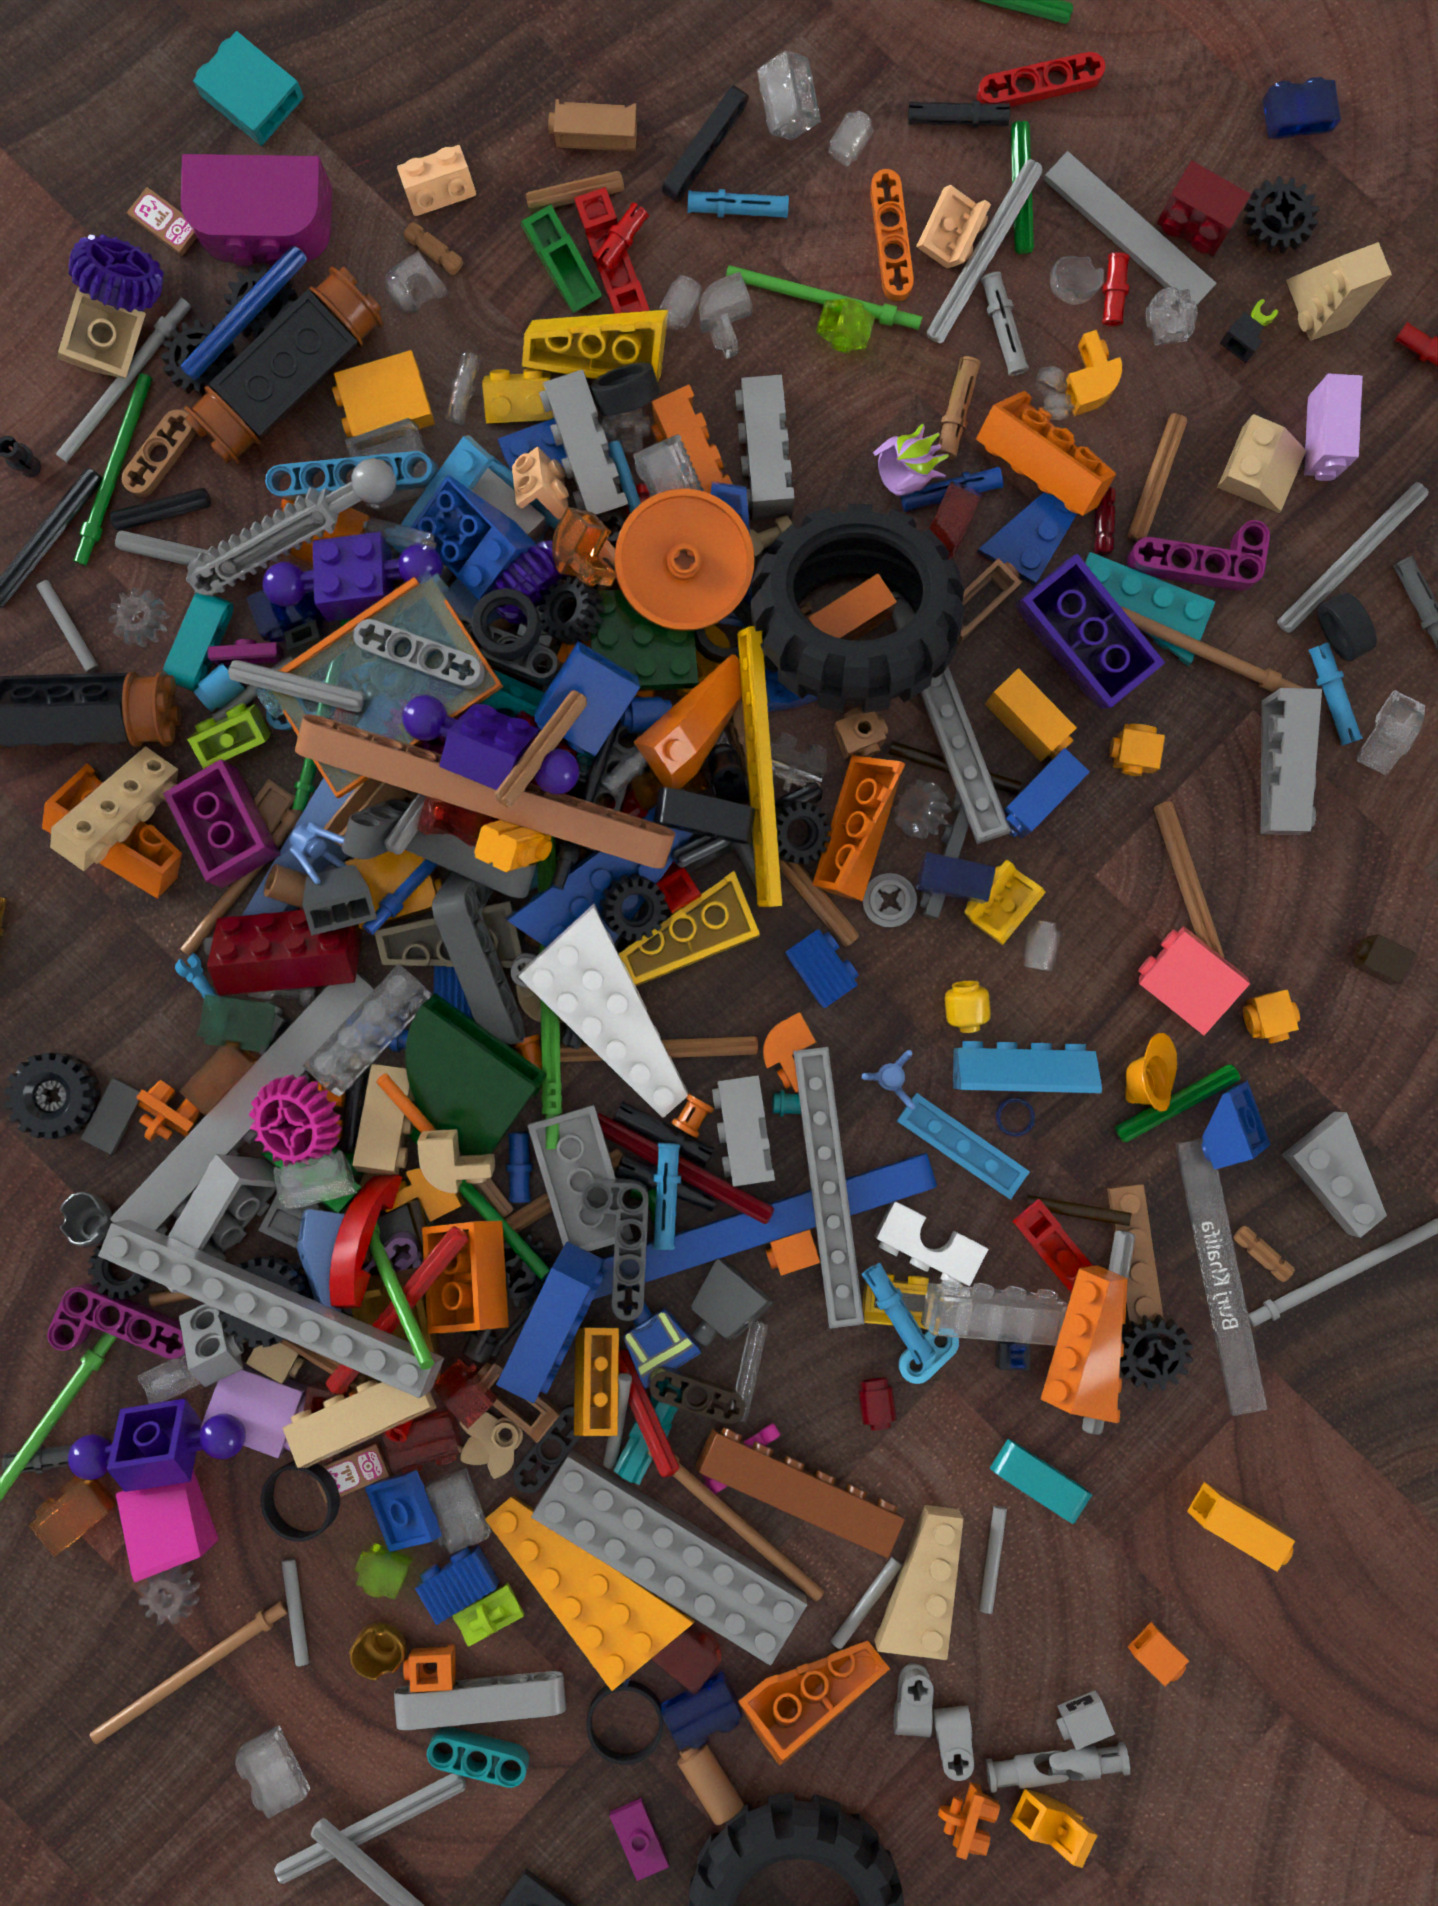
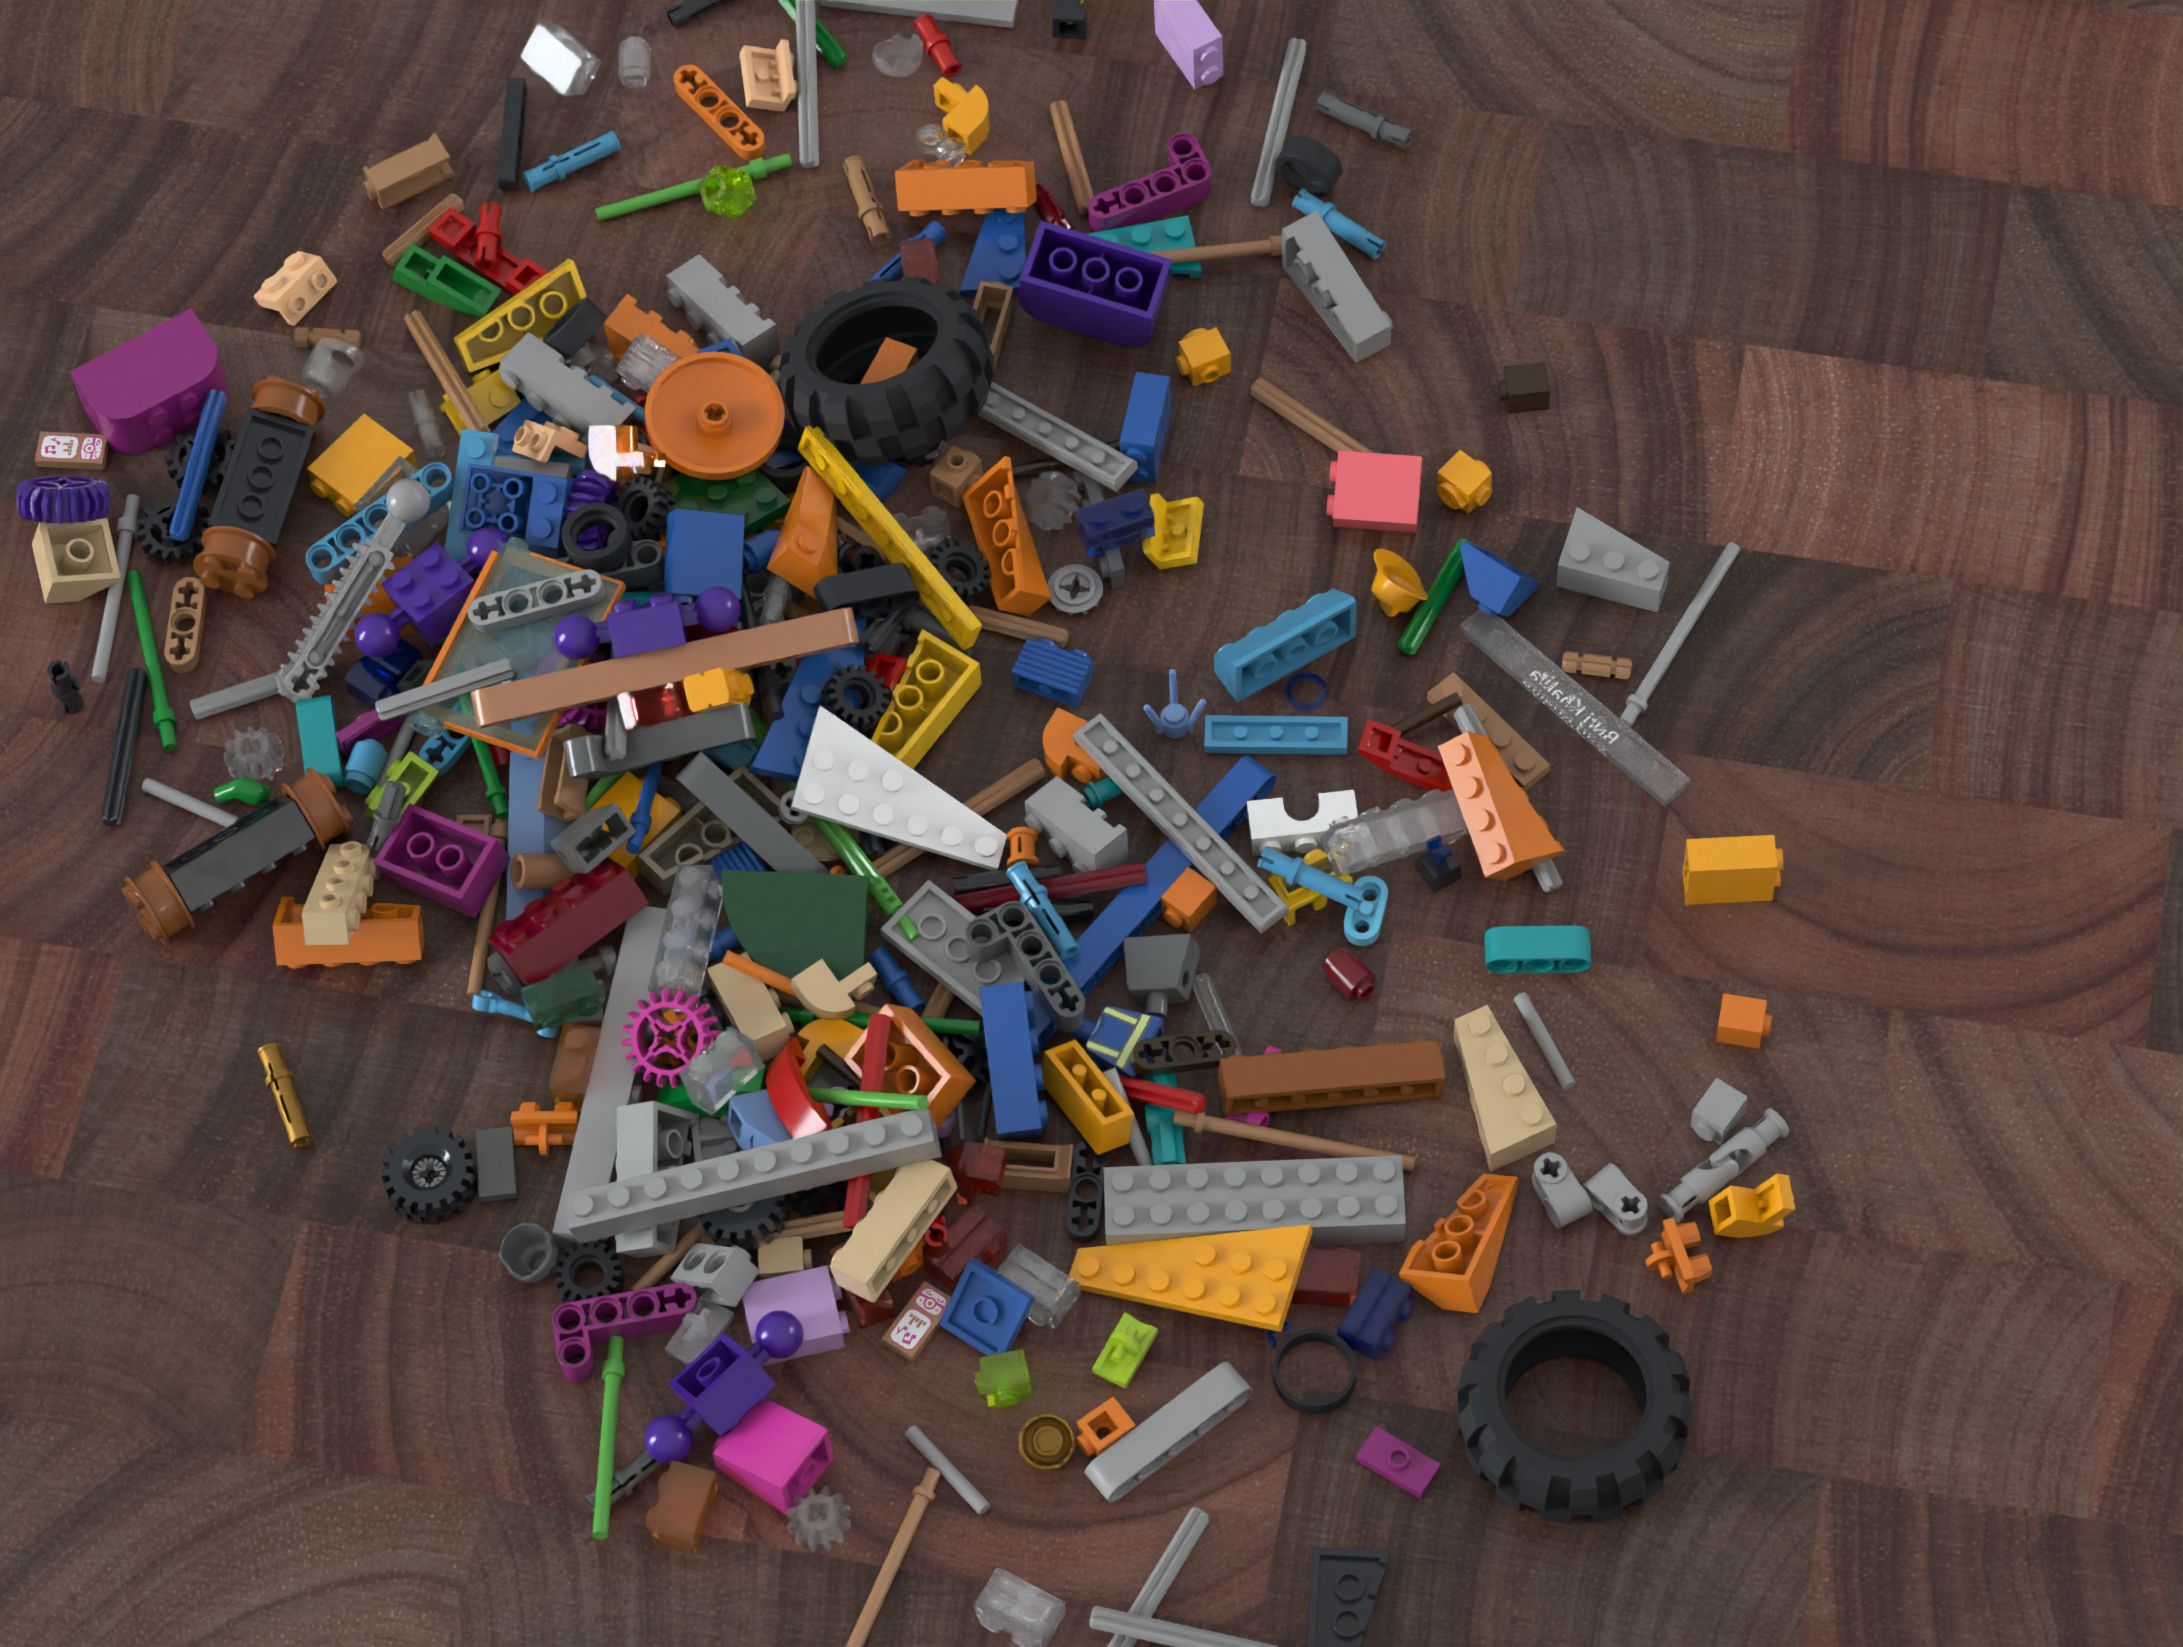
camera: 30 degrees left, 25 degrees down
black axle [110,488,211,531] -> none
teal brick [193,31,304,146] -> none
black tyre [260,1461,340,1542] -> none
medium blue plant [289,822,348,885] -> none
clear axle [363,517,437,551] -> none
blue brick [415,1545,499,1625] -> none
teal beam [427,1726,529,1788] -> none
tan plate [460,1411,523,1479] -> none
medium nougat axle [495,690,587,807] -> none
clear brick [658,275,702,330] -> none
medium nougat brick [677,1741,744,1825] -> none
clear brick [699,272,752,359] -> none
light grey bar [830,1556,903,1650] -> none
lavender hair [873,424,949,496] -> none
yellow head [945,980,991,1033] -> none
light grey pin [981,271,1029,377] -> none
light orange brick [985,668,1077,762] -> none
clear brick [1022,920,1062,971] -> none
black gear [1120,1314,1193,1391] -> none
clear brick [1145,287,1197,345] -> none
tan slope [1217,414,1306,513] -> none
clear brick [1357,690,1425,776] -> none
none -> green arm [214,777,270,806]
none -> dark grey axle [366,781,406,852]
none -> medium nougat axle [404,310,491,433]

